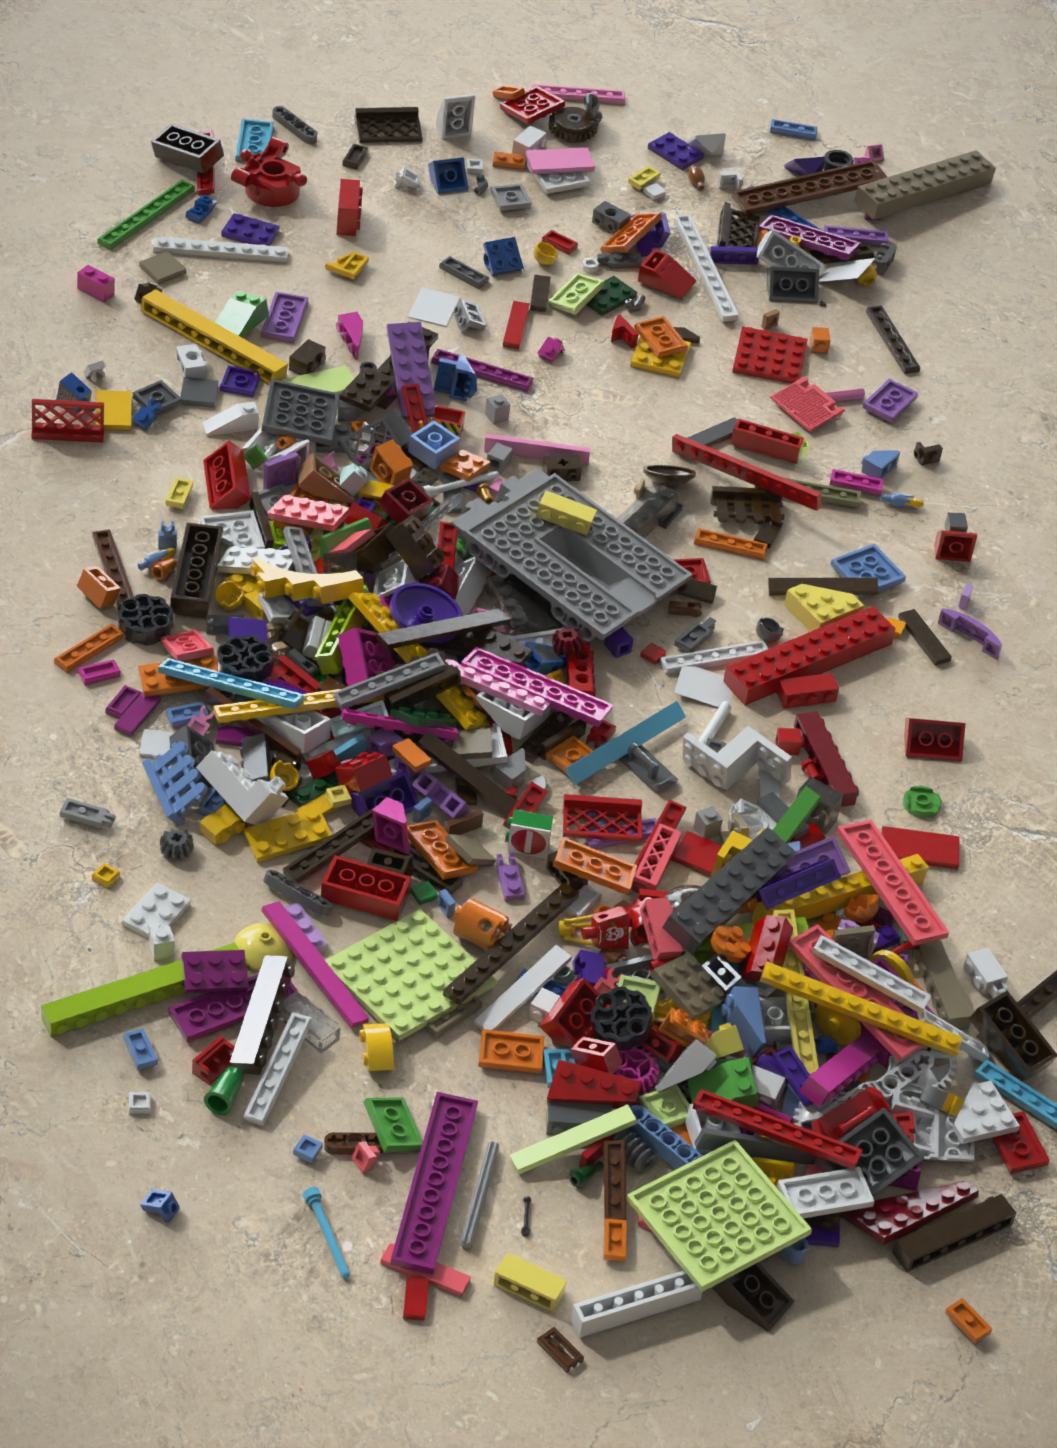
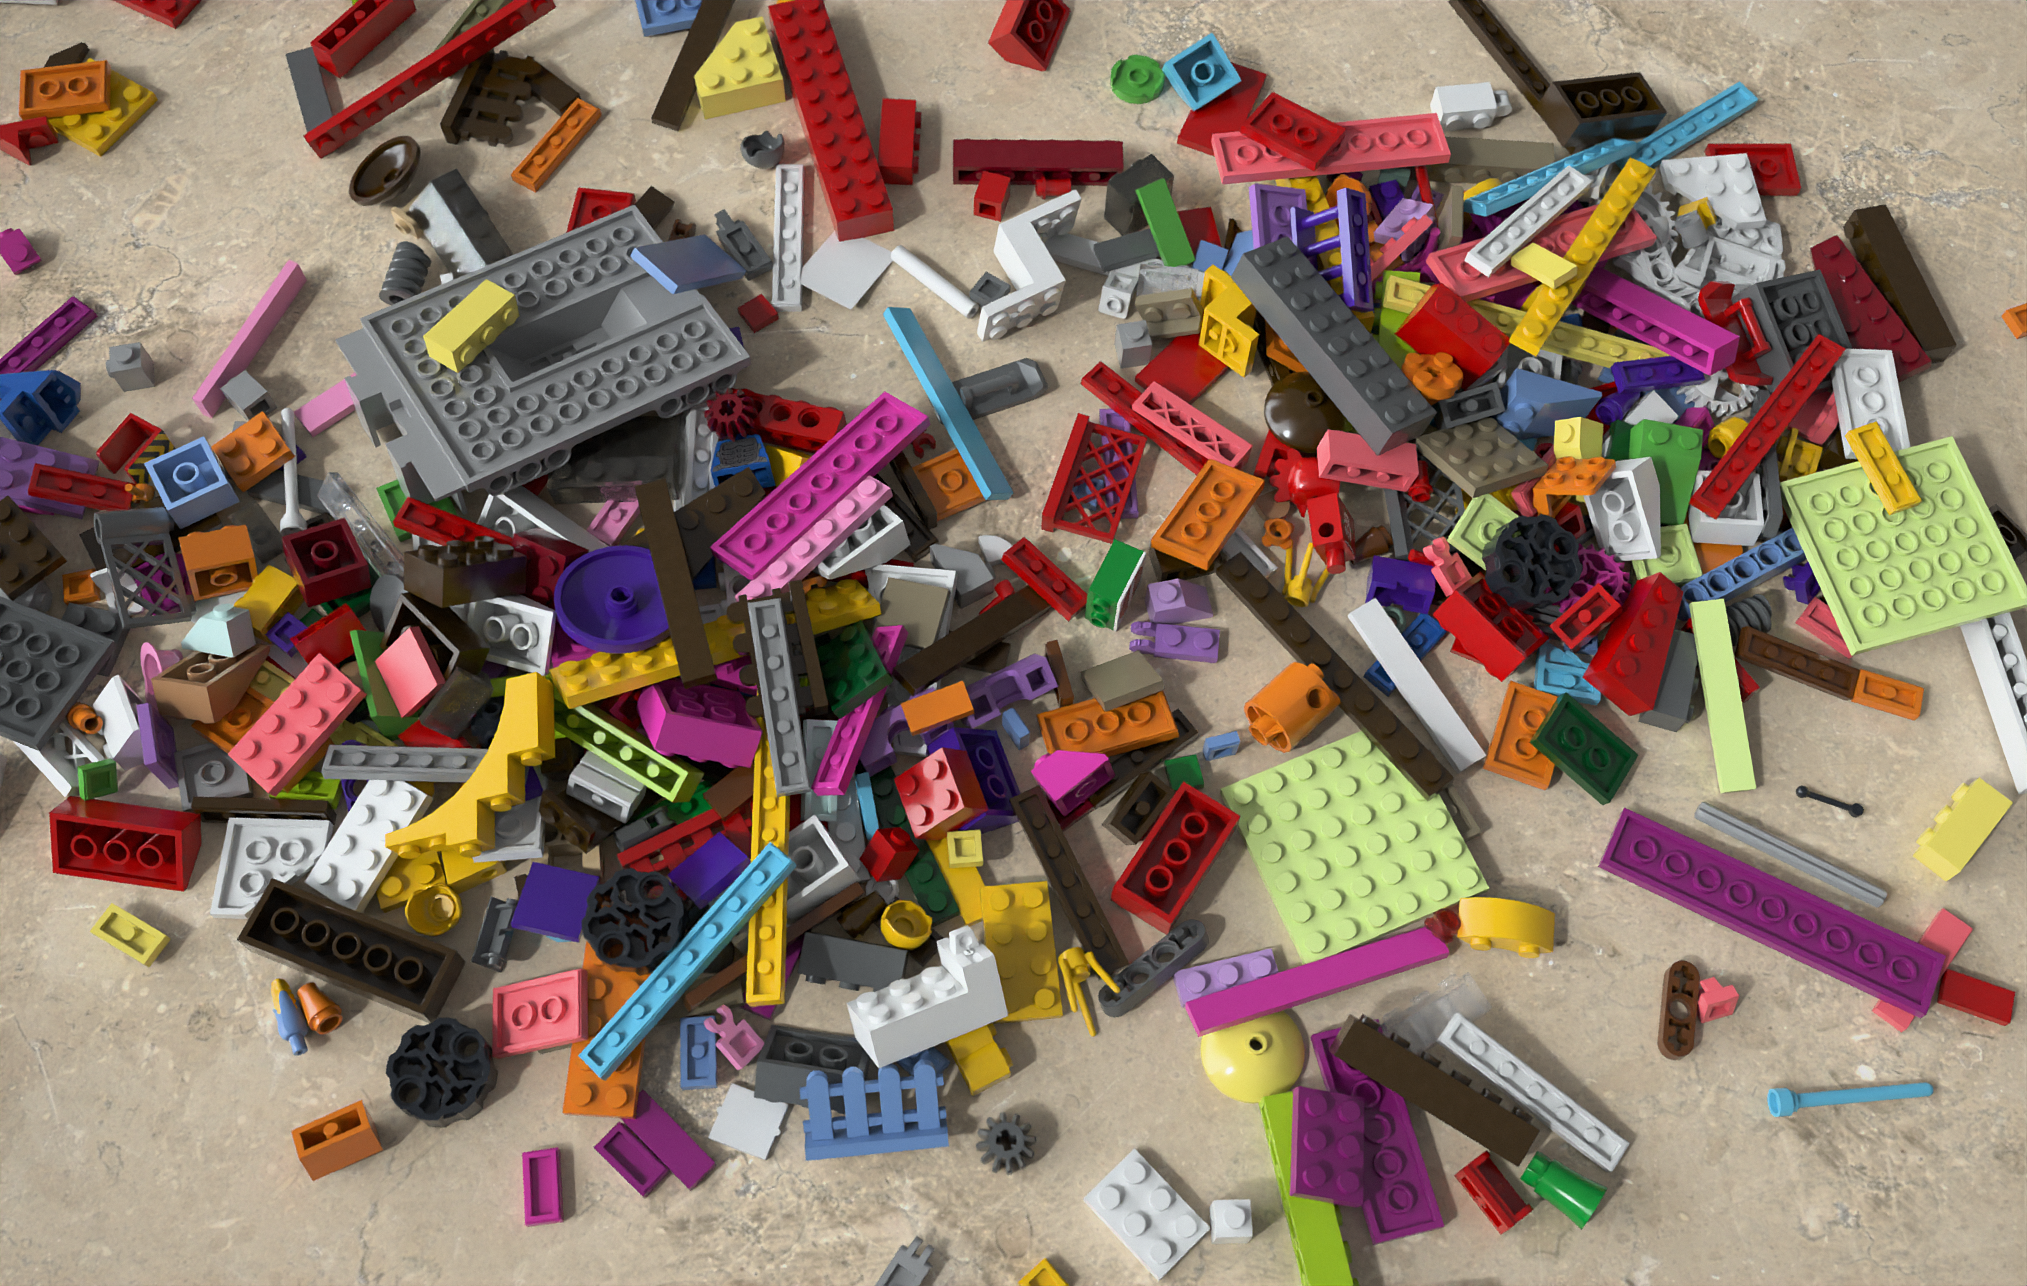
camera: 70 degrees left, 20 degrees up
orange tile [54,623,124,673] -> none
reddish brown tile [92,529,134,611] -> none
medium blue plate [158,521,177,549] -> none
medium blue plate [293,1135,323,1163] -> none
bright green tile [364,1097,423,1152] -> none
pearl gold pin [476,483,494,505] -> none
white brick [529,988,560,1023] -> none
dark brown brick [542,454,582,482] -> none
dark green cone [569,1160,604,1189] -> none
red plate [892,1112,916,1143] -> none
none -> dark grey piece [379,241,432,305]
none -> medium blue tile [631,235,746,294]
none -> yellow plant [1058,947,1120,1037]
none -> lavender slope [1145,579,1213,625]
none -> medium azure slope [1162,33,1242,111]
none -> red plate [1240,92,1346,172]
none -> coral plate [1370,214,1433,281]
none -> clear red plate [1424,908,1461,944]
none -> medium azure tile [1464,138,1637,216]
none -> light yellow tile [1511,242,1577,289]
none -> dark green plate [1529,692,1638,805]
none -> yellow tile [1845,421,1922,515]

